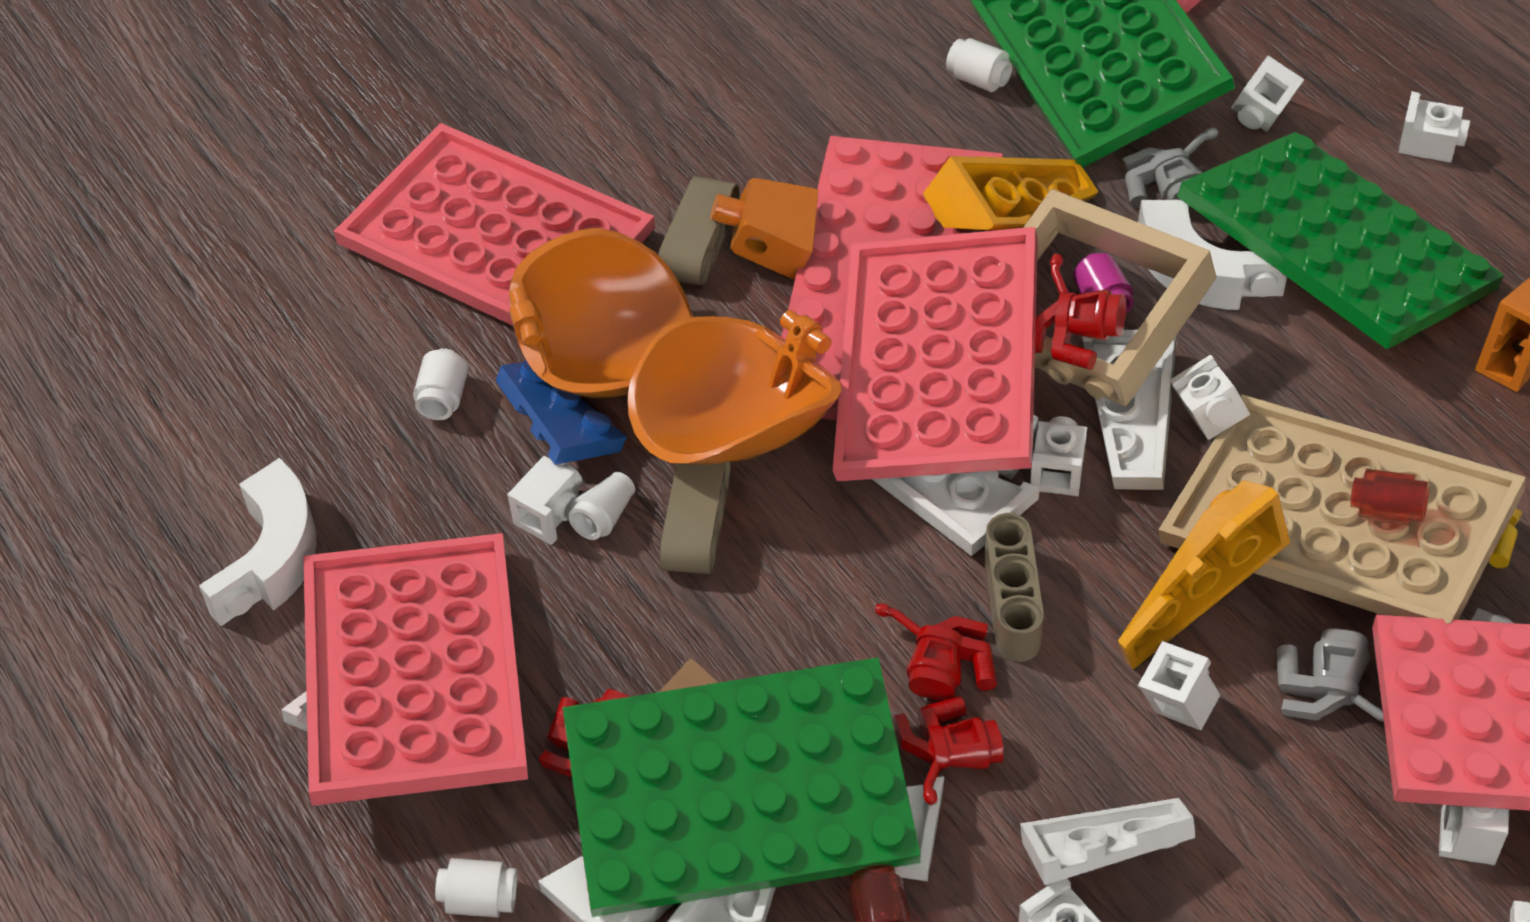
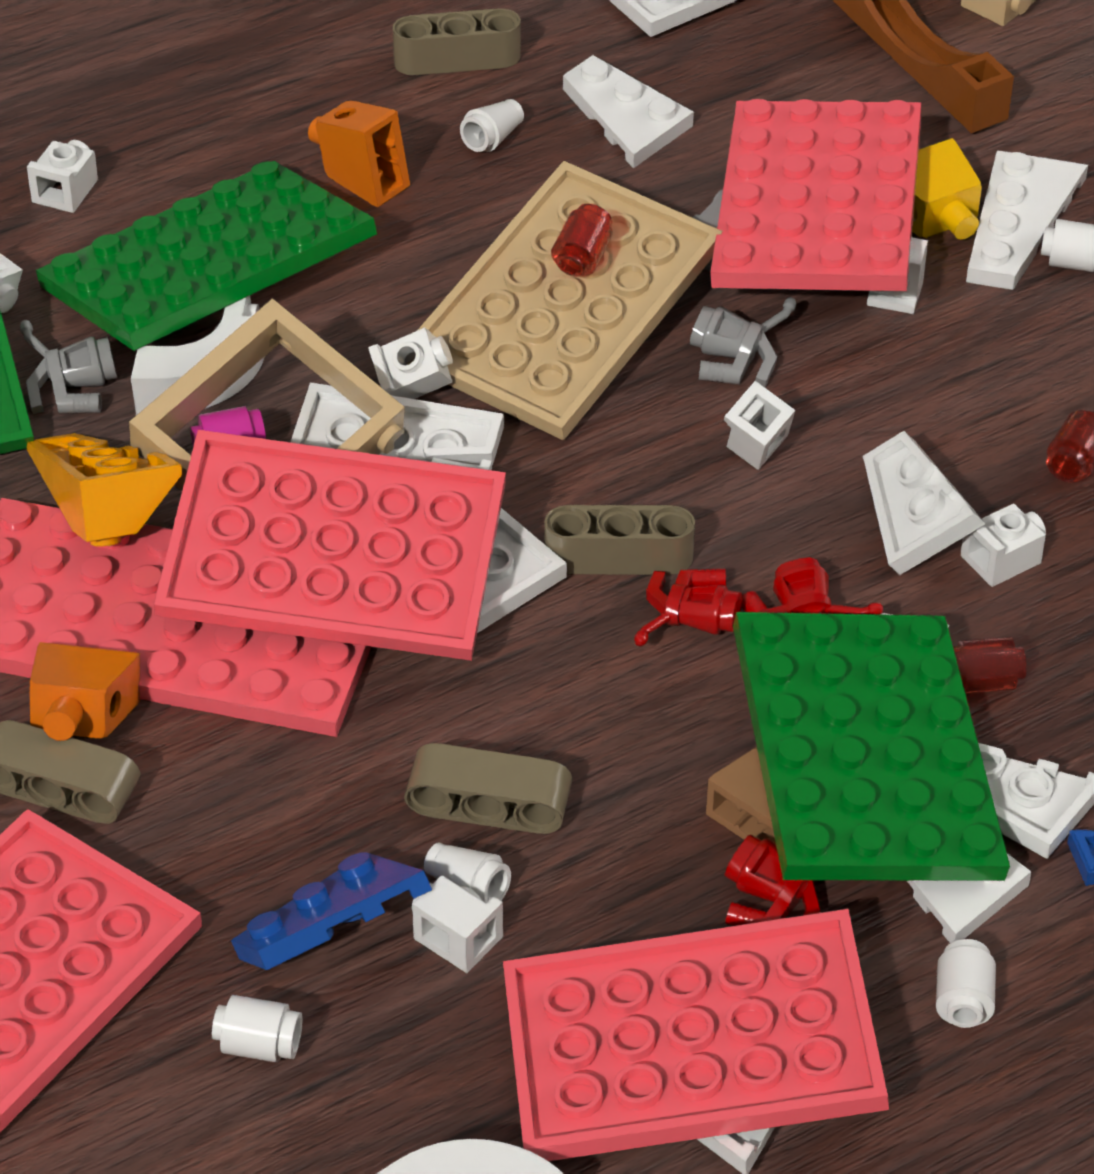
camera: 90 degrees left, 5 degrees down
orange piece [509,228,694,398] -> none
orange piece [627,310,842,465] -> none
red piece [1035,254,1126,370] -> none
light orange wedge [1118,480,1291,670] -> none

